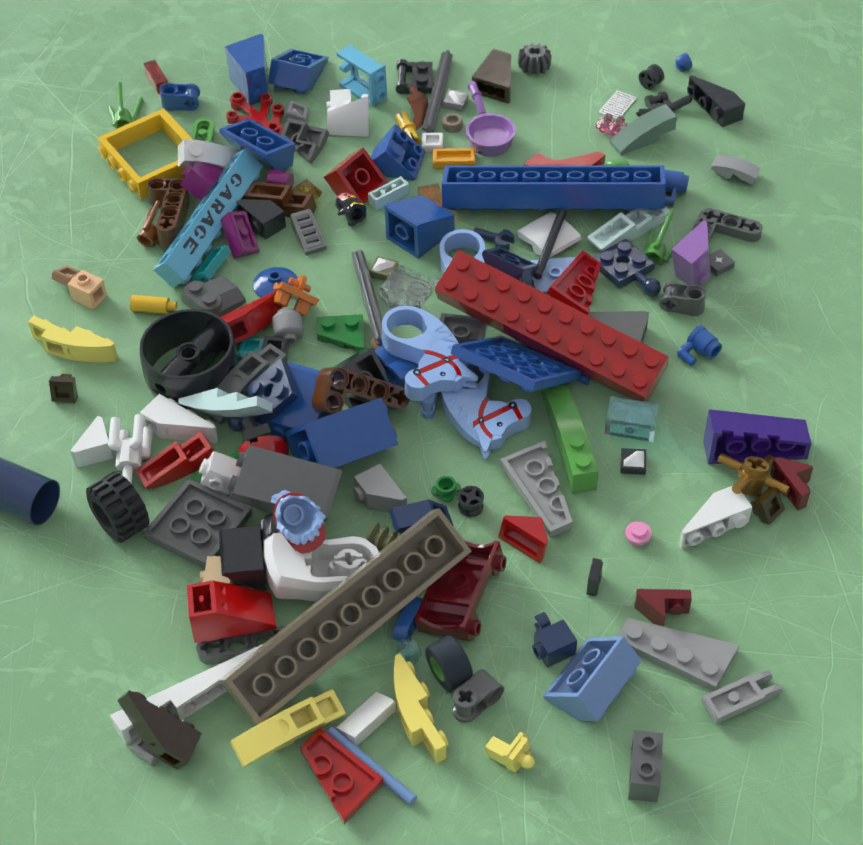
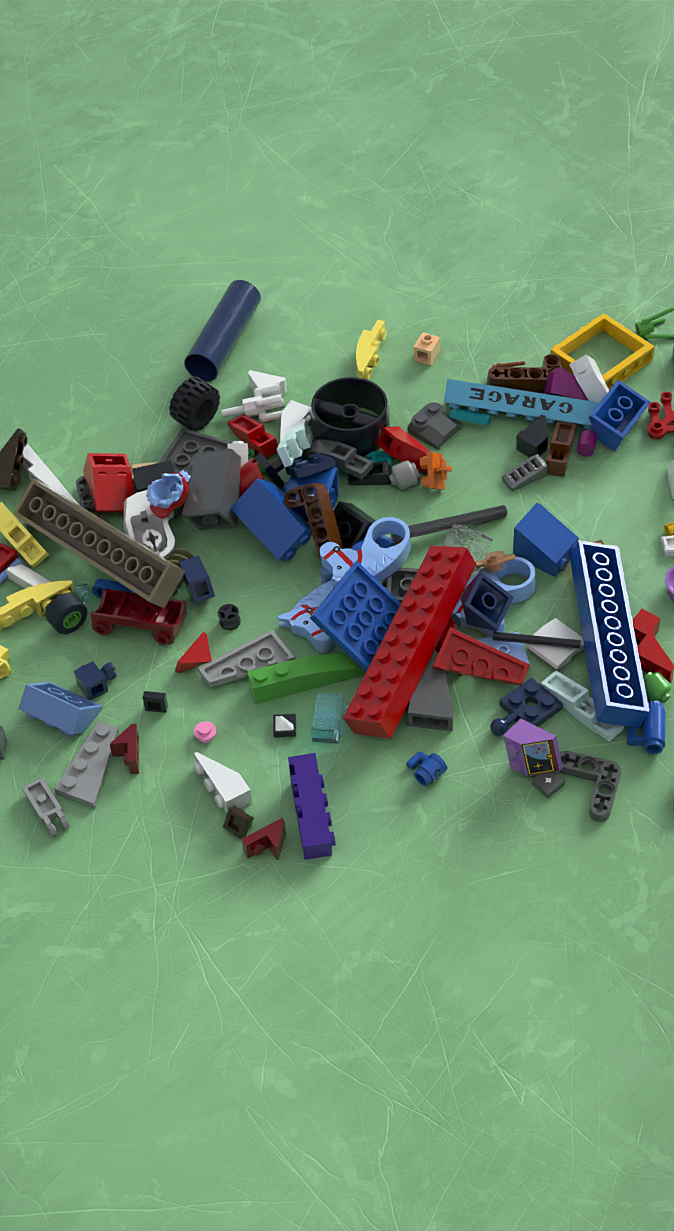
camera: 85 degrees right, 0 degrees up
dark brown tile [49,374,78,403] -> none
medium nougat tile [51,266,80,286] -> none
yellow cylinder [130,295,178,314] -> none
bright green plate [191,118,215,143] -> none
magenta slope [220,211,260,258] -> none
blue dish [253,267,298,298] -> none
dark grey slope [281,118,330,163] -> none
clear yellow tile [293,179,322,199] -> none
green wing [317,314,364,352] -> none
red slope [323,147,389,204] -> none
black animal [335,193,367,227] -> none
light grey slope [353,464,407,513] -> none
light aqua piece [368,176,409,211] -> none
olive tile [369,256,399,282] -> none
blue slope [371,124,426,181] -> none
green plate [431,476,461,502] -> none
light orange tile [433,148,475,169] -> none
dark grey piece [453,669,504,723] -> none
dark blue bar [473,227,514,251] -> none
bright green plant [644,209,680,265] -> none
dark grey piece [659,281,706,316] -> none
pearl gold bar [718,453,790,496] -> none
none -> medium nougat plate [476,551,515,573]

